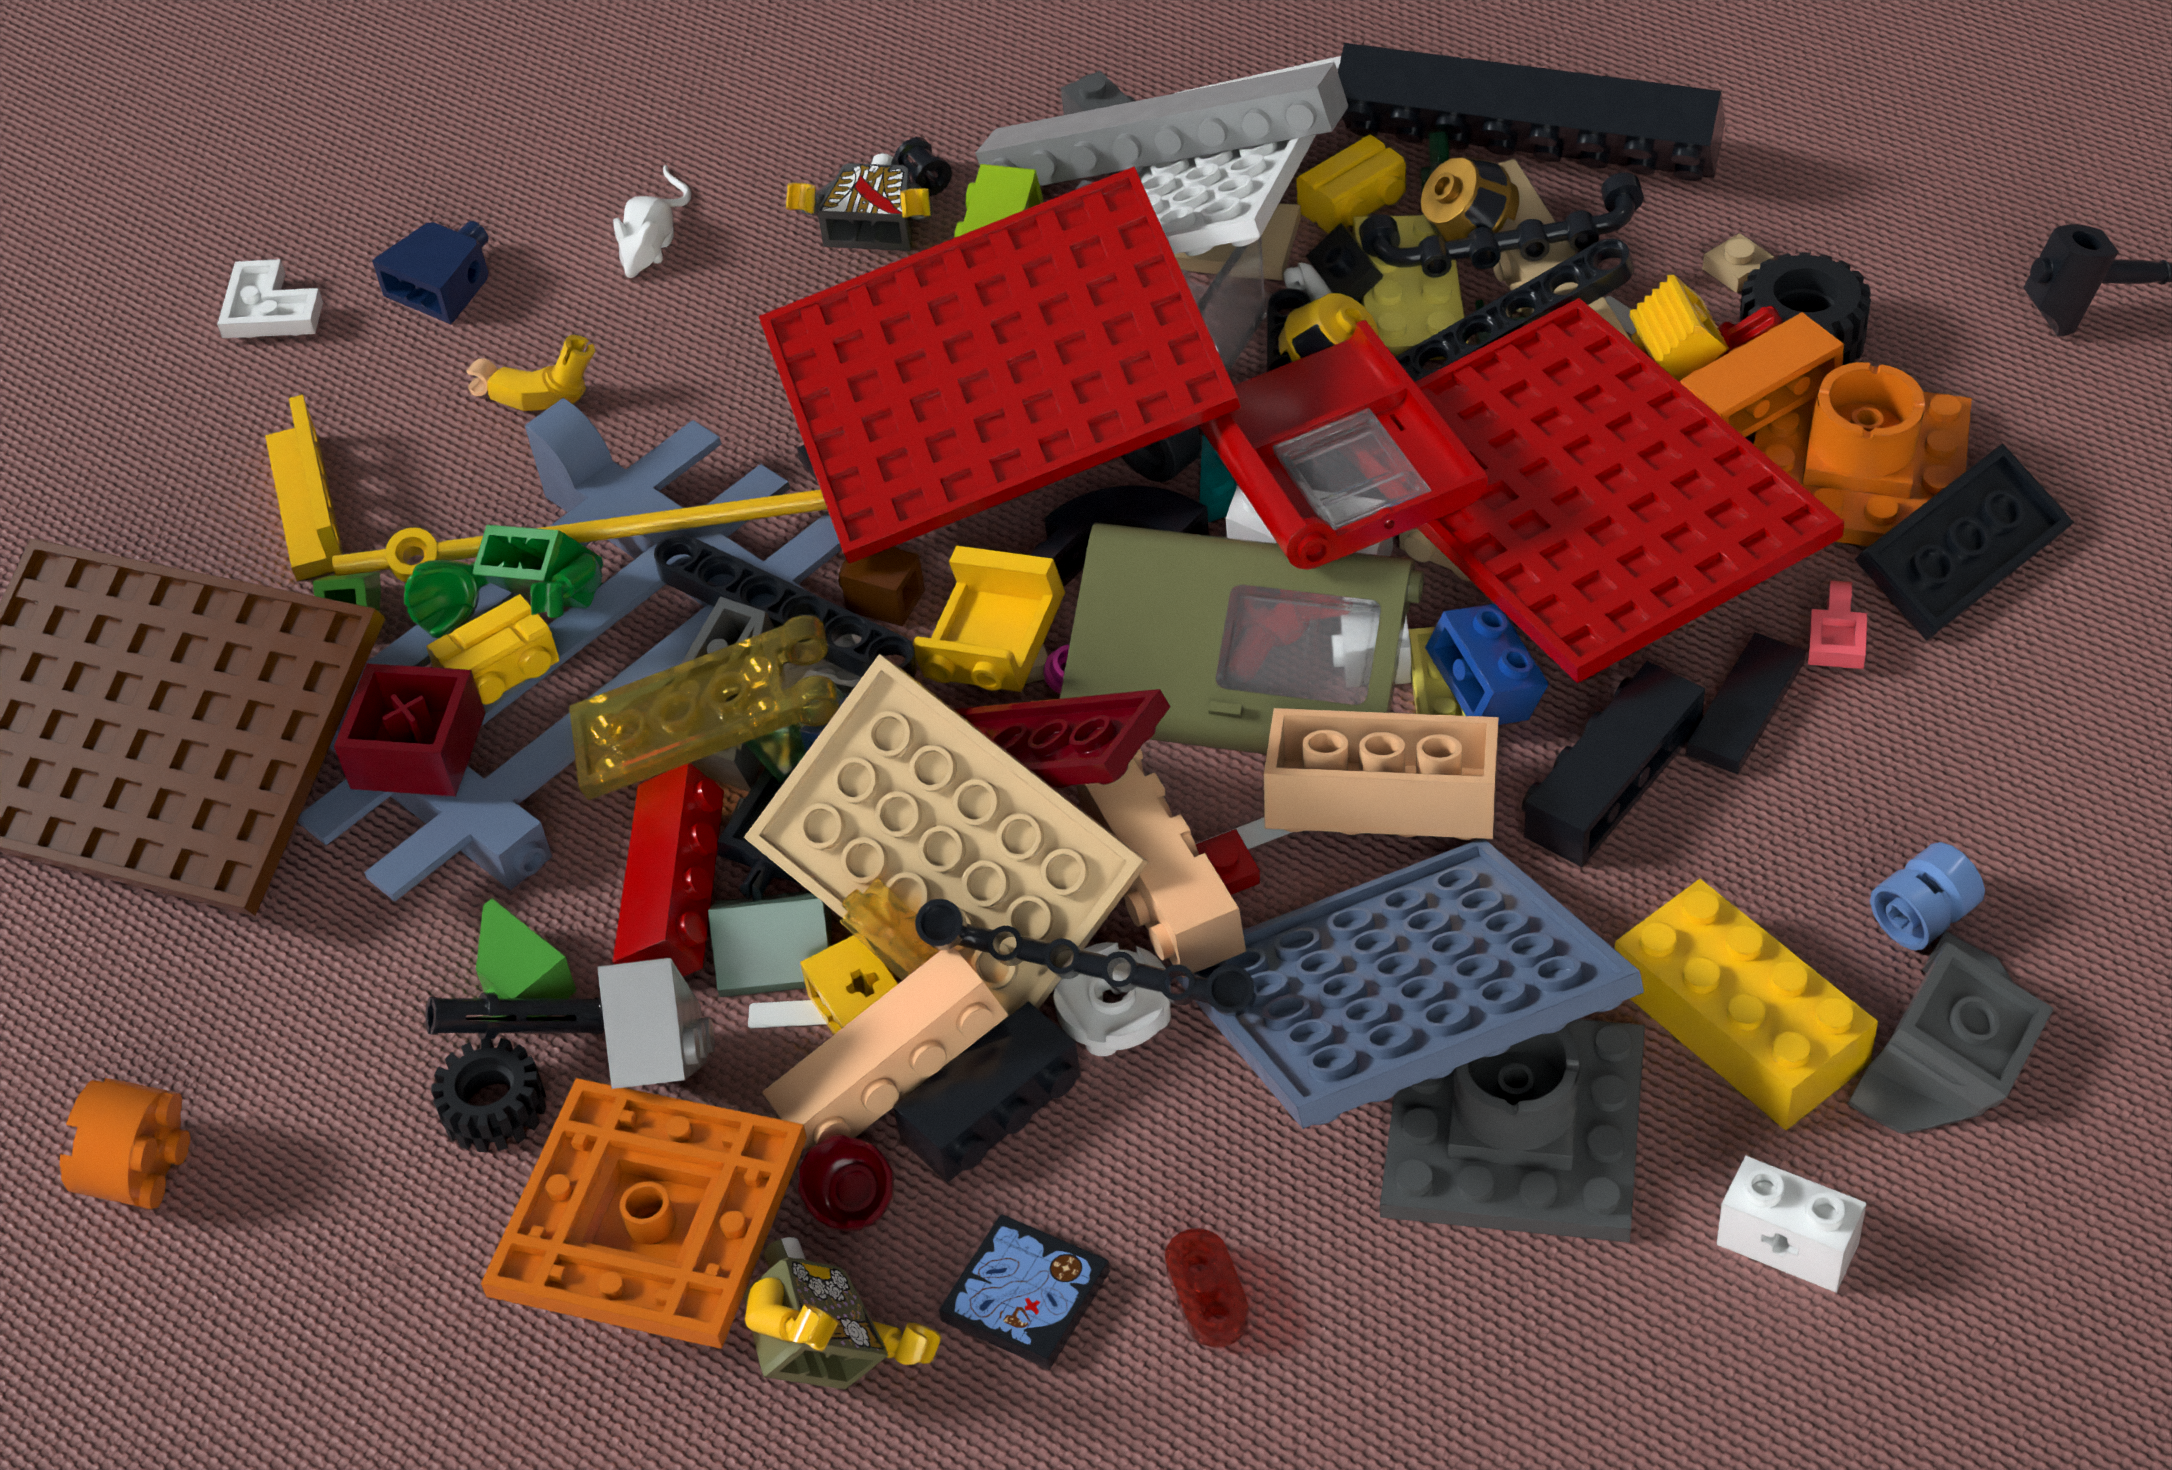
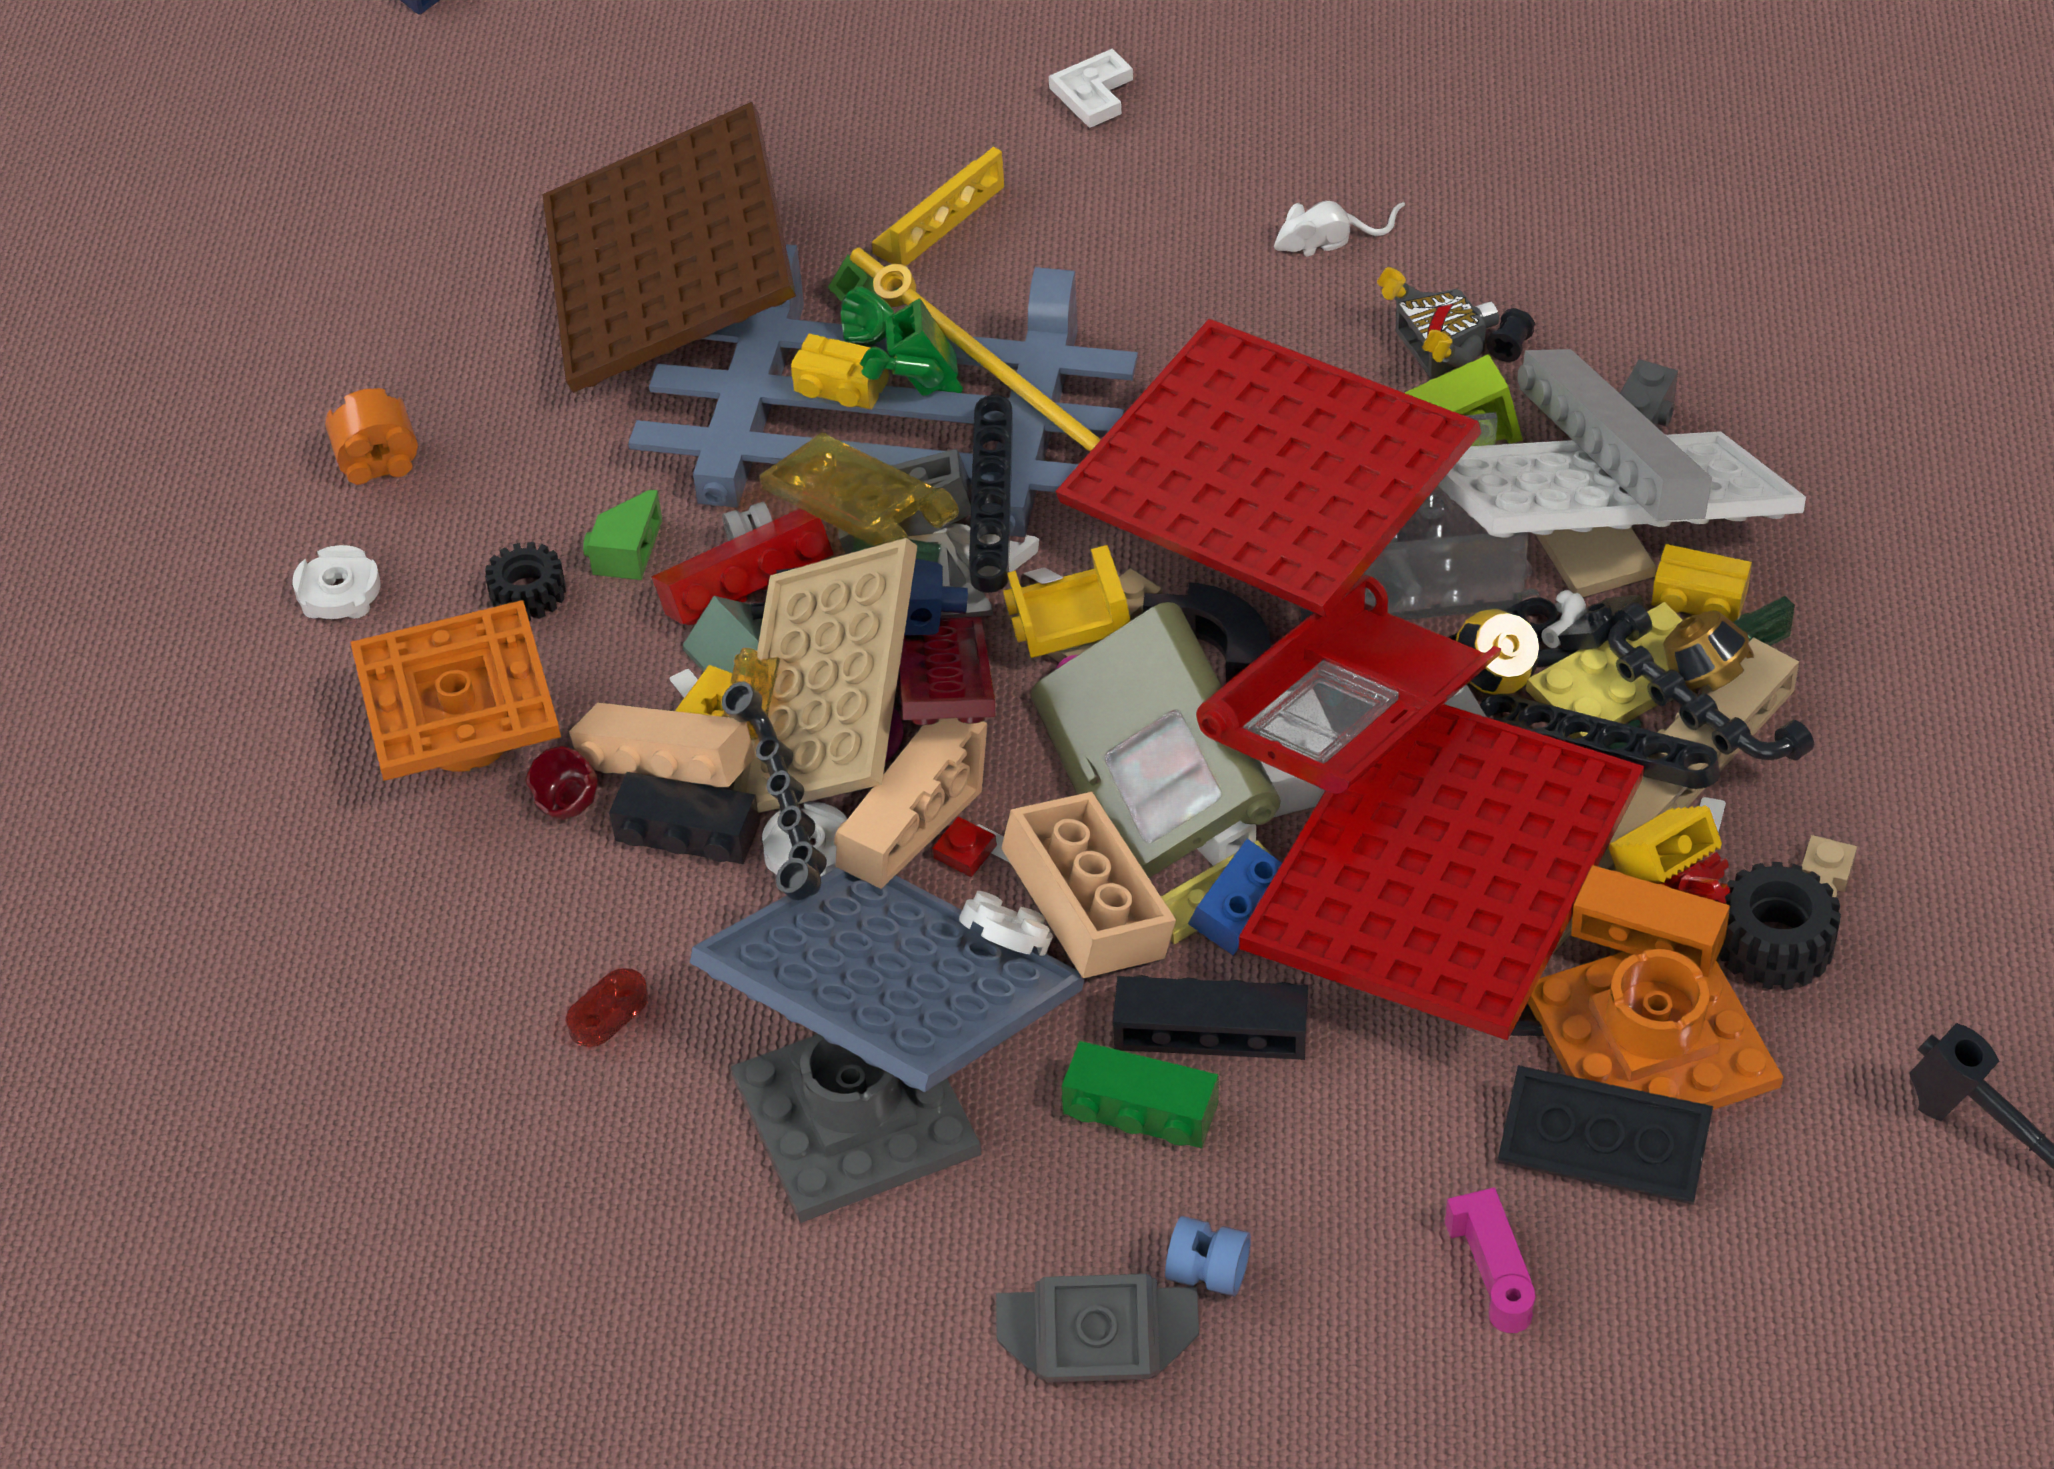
camera: 55 degrees right, 0 degrees up
dark red brick [334,663,486,797] -> none
dark blue torso [372,221,489,324] -> none
black pin [425,992,605,1039] -> none
yellow arm [467,335,595,411] -> none
light grey wedge [597,958,715,1089] -> none
torso [744,1237,941,1390] -> none
reddish brown brick [838,546,925,627] -> none
tile [939,1214,1110,1370] -> none
black brick [1338,43,1725,181] -> none
yellow brick [1615,879,1878,1131] -> none
black tile [1686,632,1806,775] -> none
white brick [1717,1155,1867,1293] -> none
coral plate [1808,580,1867,669] -> none
none -> white plate [292,545,381,619]
none -> light grey wheel [722,502,772,541]
none -> white plate [959,891,1053,956]
none -> white sticker [1023,567,1063,584]
none -> green brick [1061,1041,1219,1149]
none -> dark pink leg [1445,1187,1536,1333]

